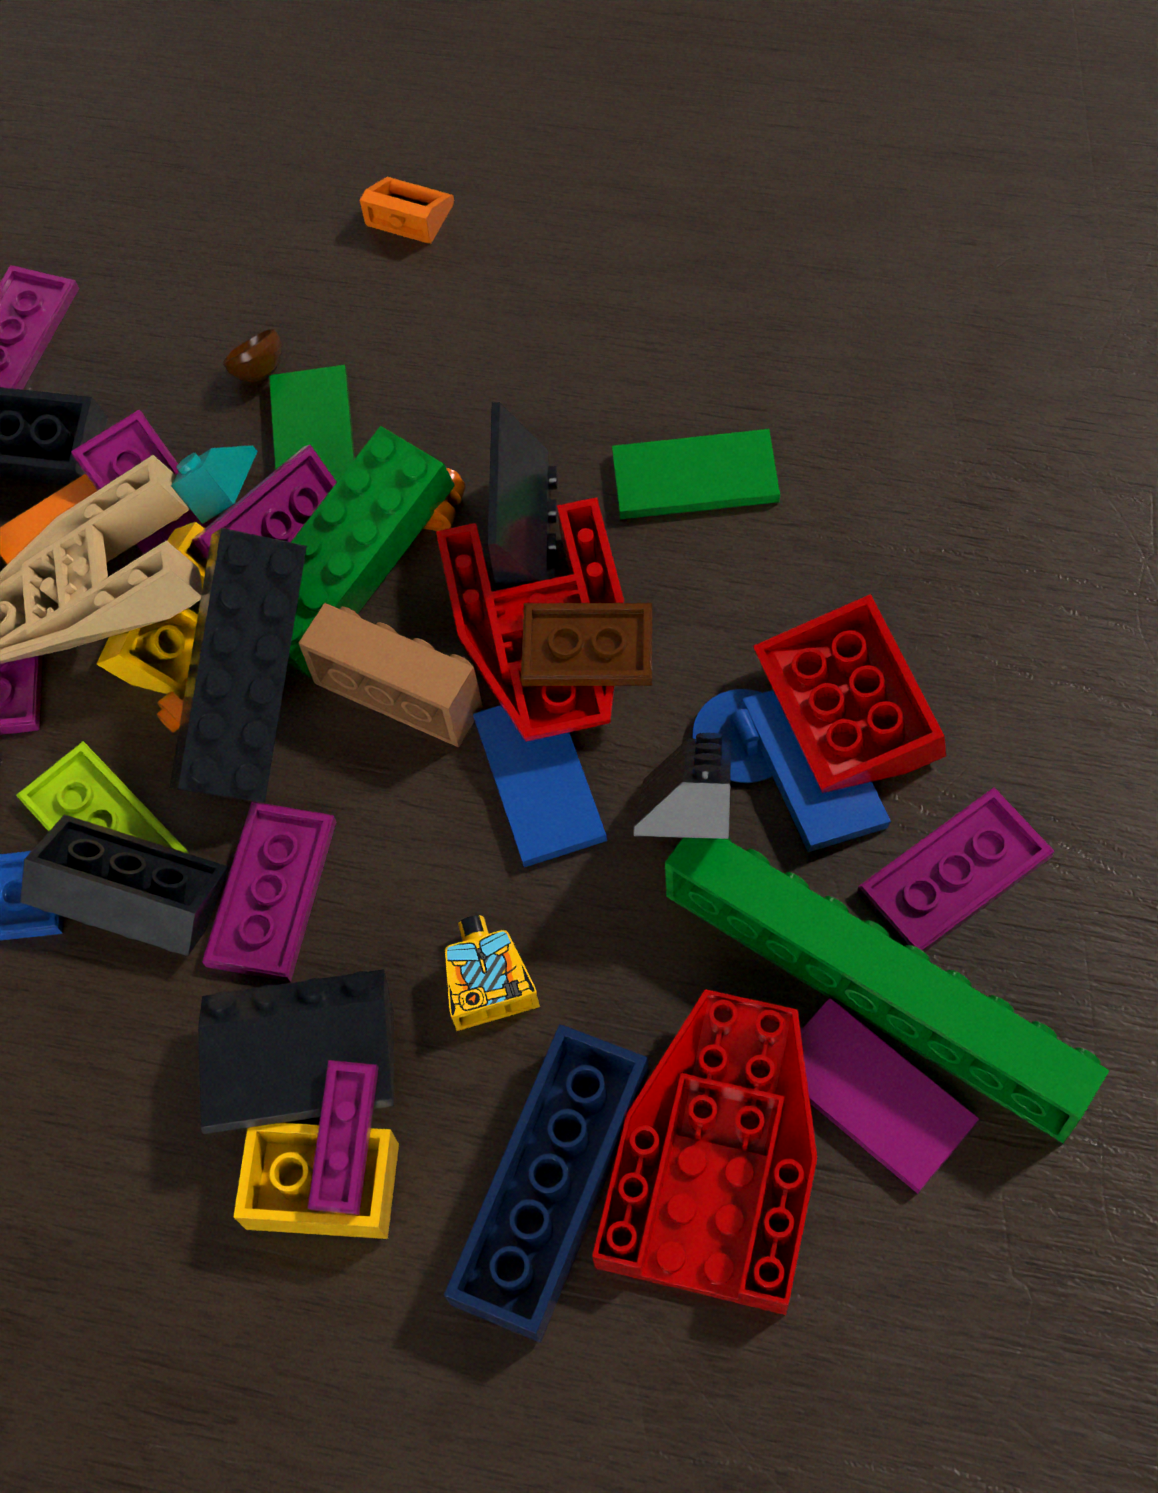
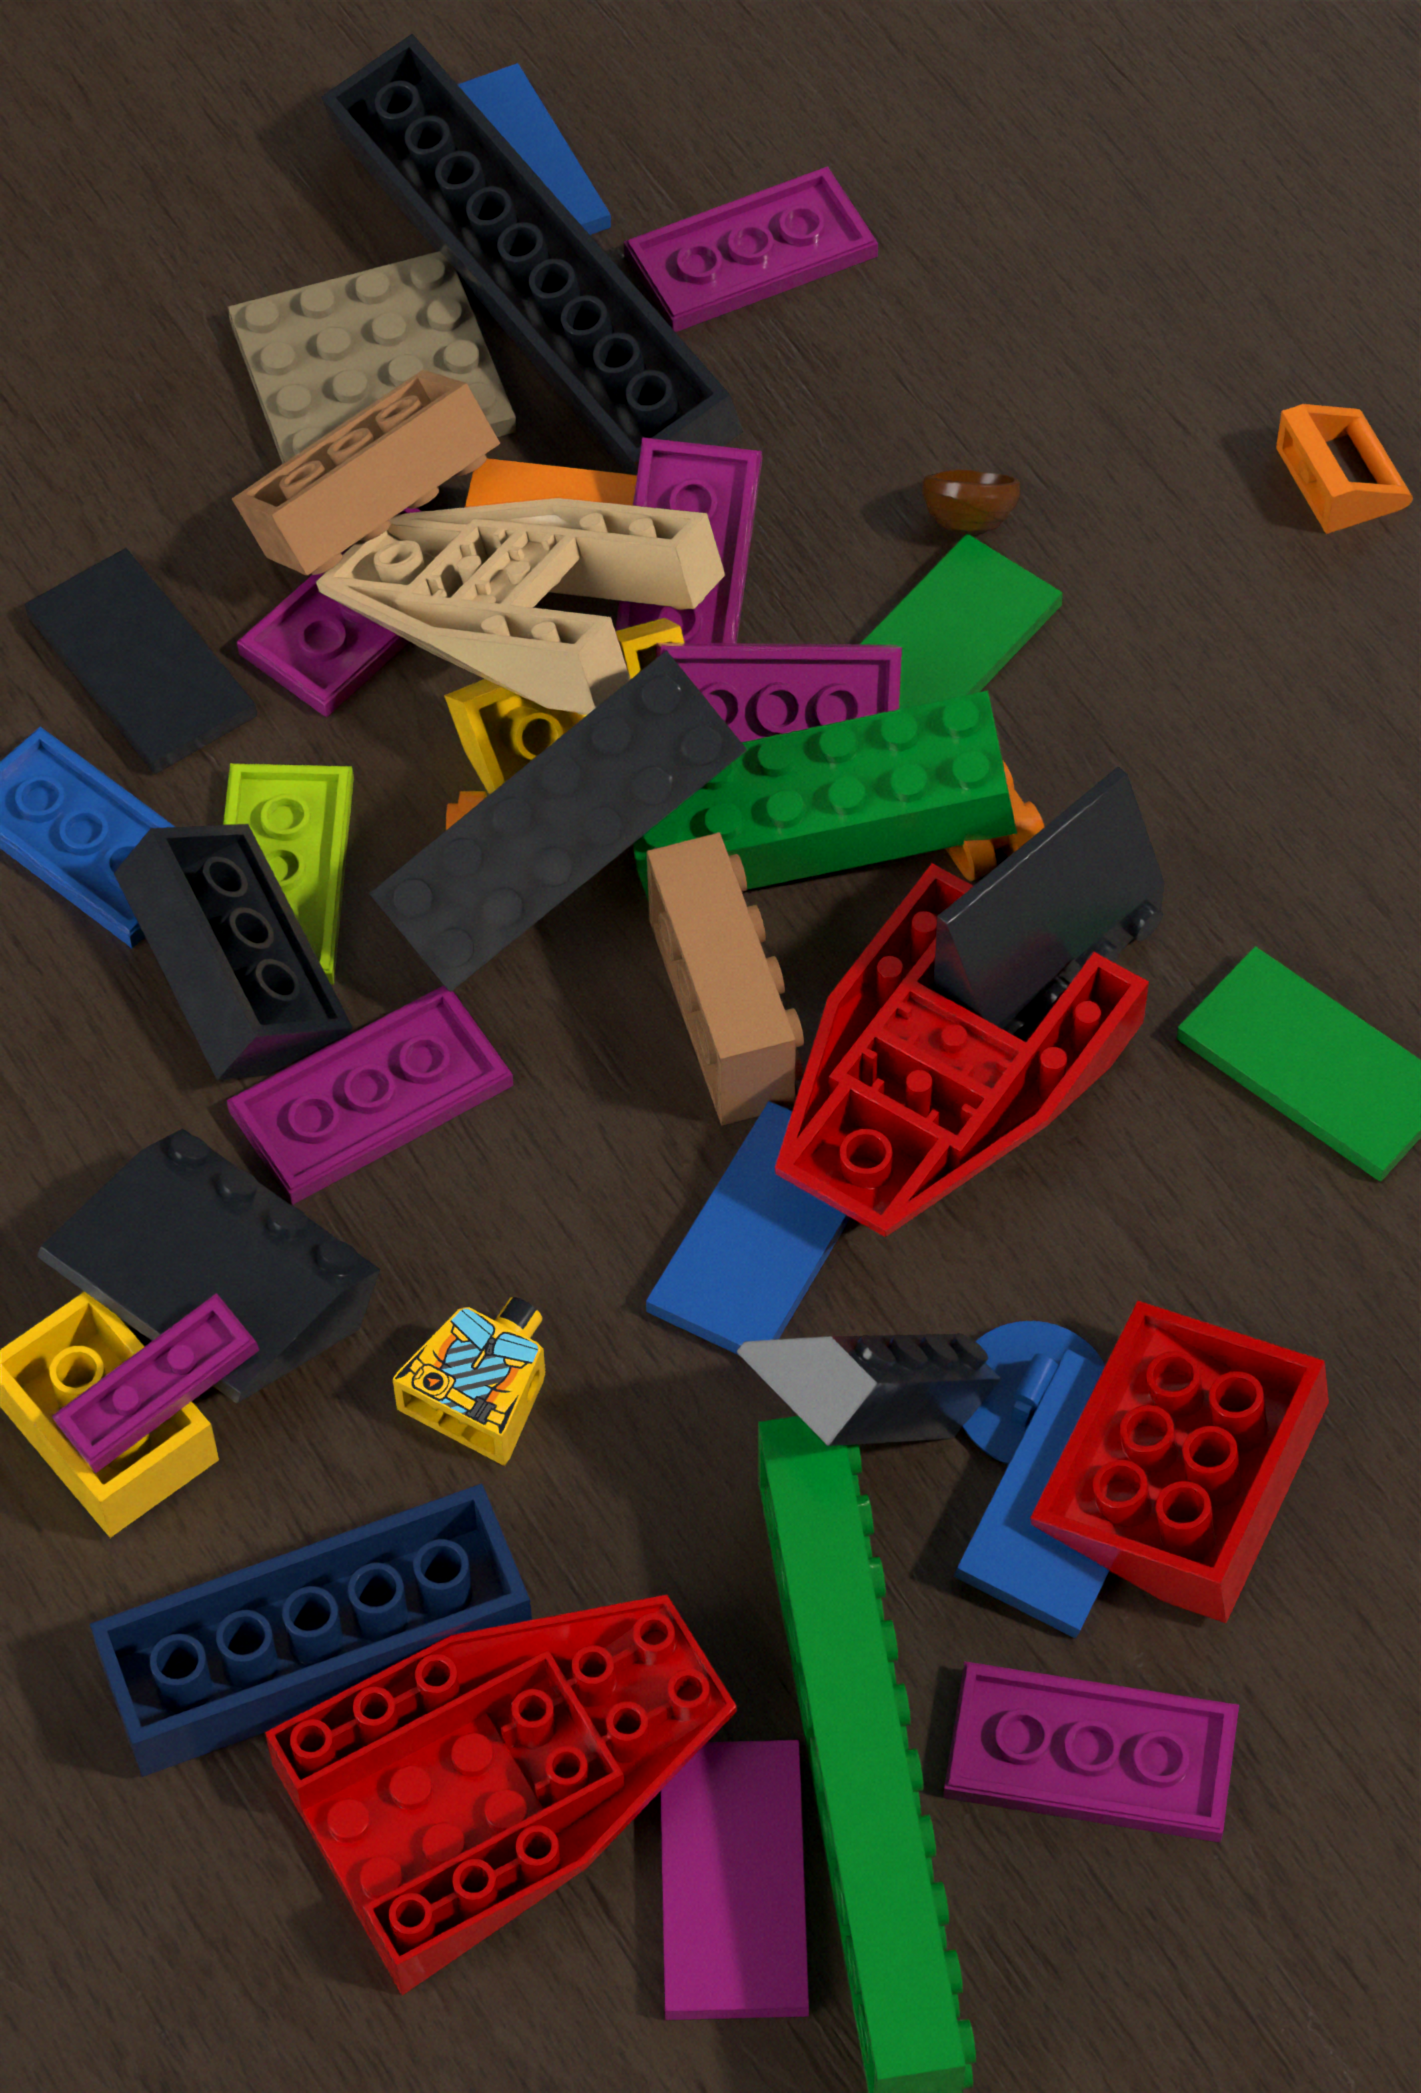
camera: 40 degrees right, 5 degrees down
teal slope [171,445,258,524] -> none
reddish brown tile [521,603,653,686] -> none

